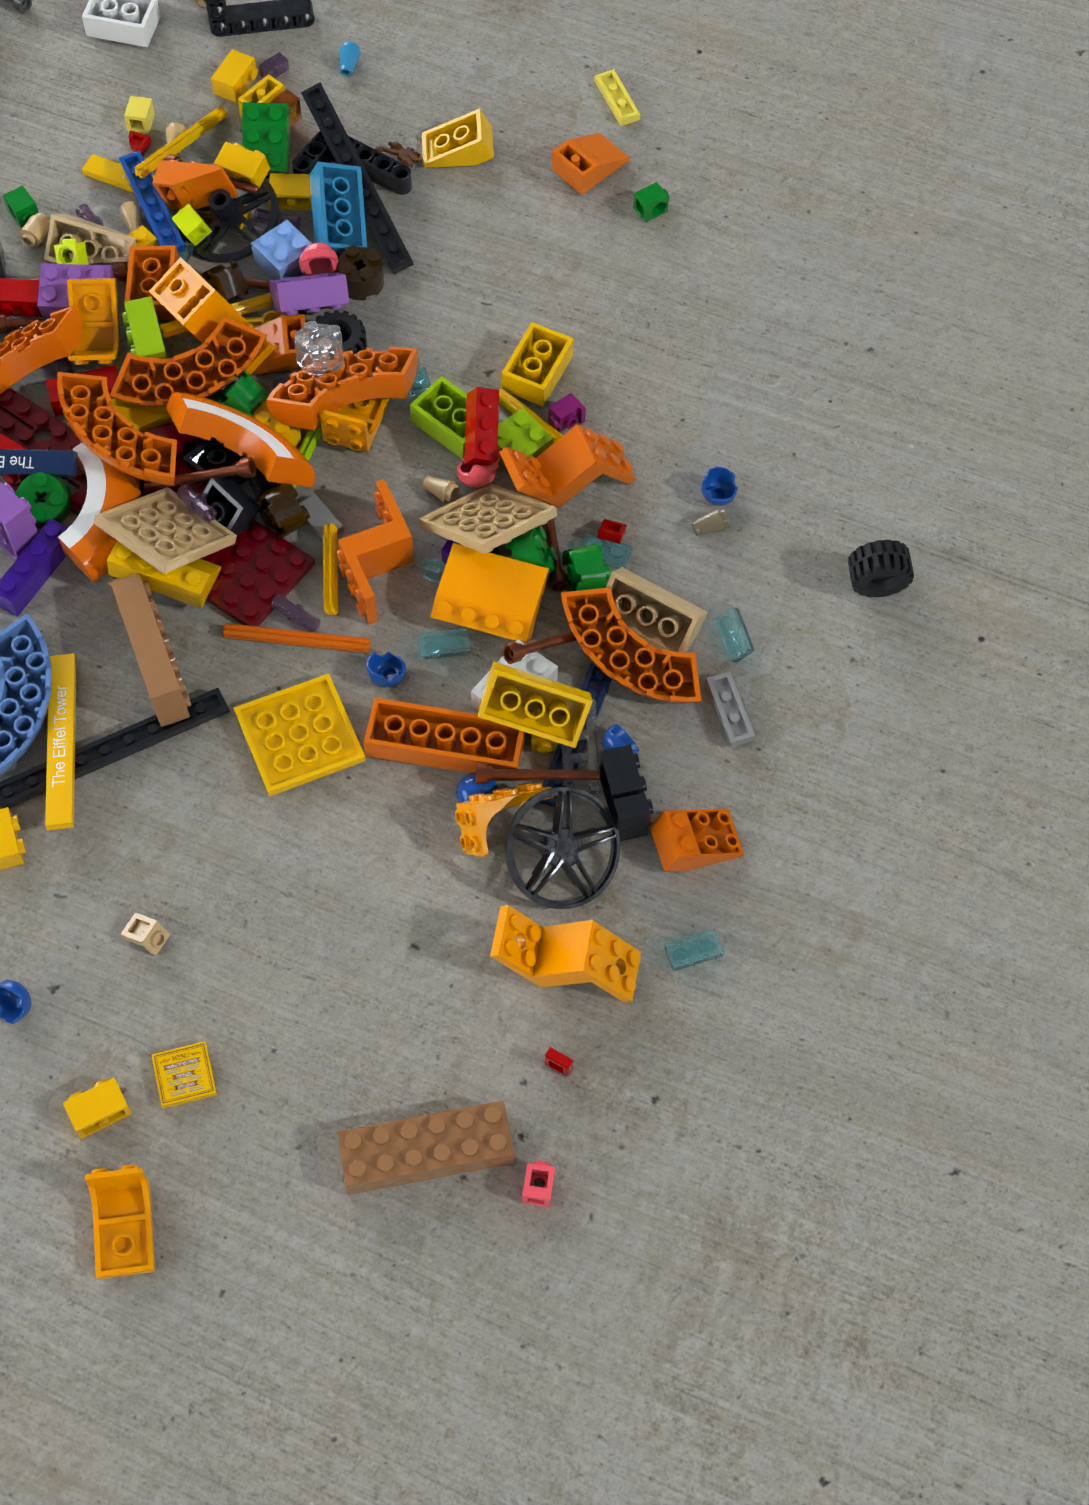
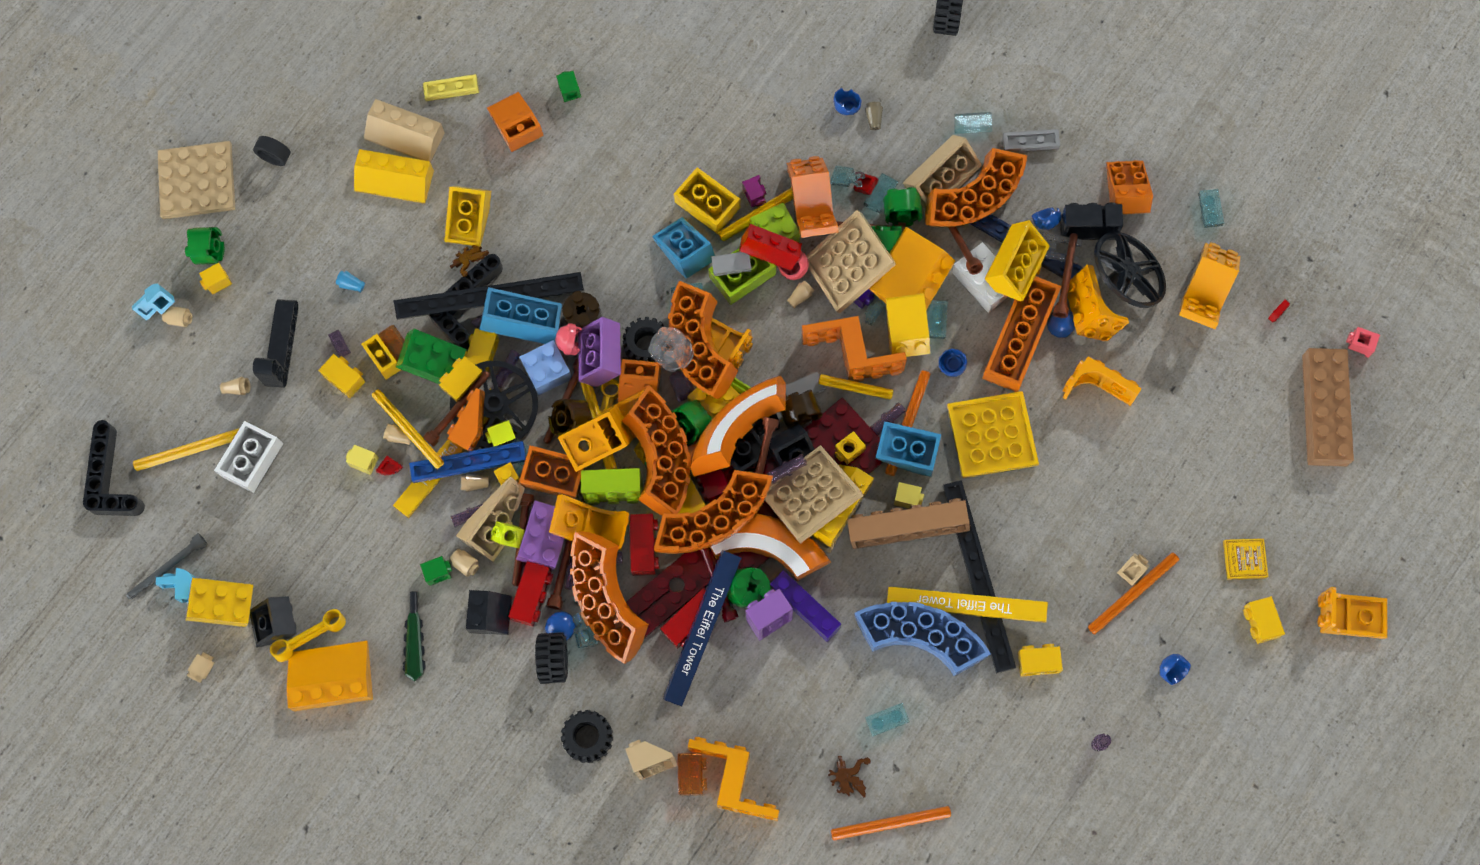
camera: 70 degrees left, 10 degrees up
none -> yellow slope [354,149,434,204]
none -> tan slope [364,99,445,162]
none -> dark azure slope [652,217,715,279]
none -> light grey tile [711,252,751,276]
none -> clear light blue plate [830,165,865,187]
none -> yellow brick [835,431,866,465]
none -> dark azure slope [876,421,941,477]
none -> yellow slope [886,293,930,357]
none -> light yellow brick [894,482,924,509]
none -> light orange bracket [1062,356,1142,406]
none -> orange axle [1088,553,1179,635]

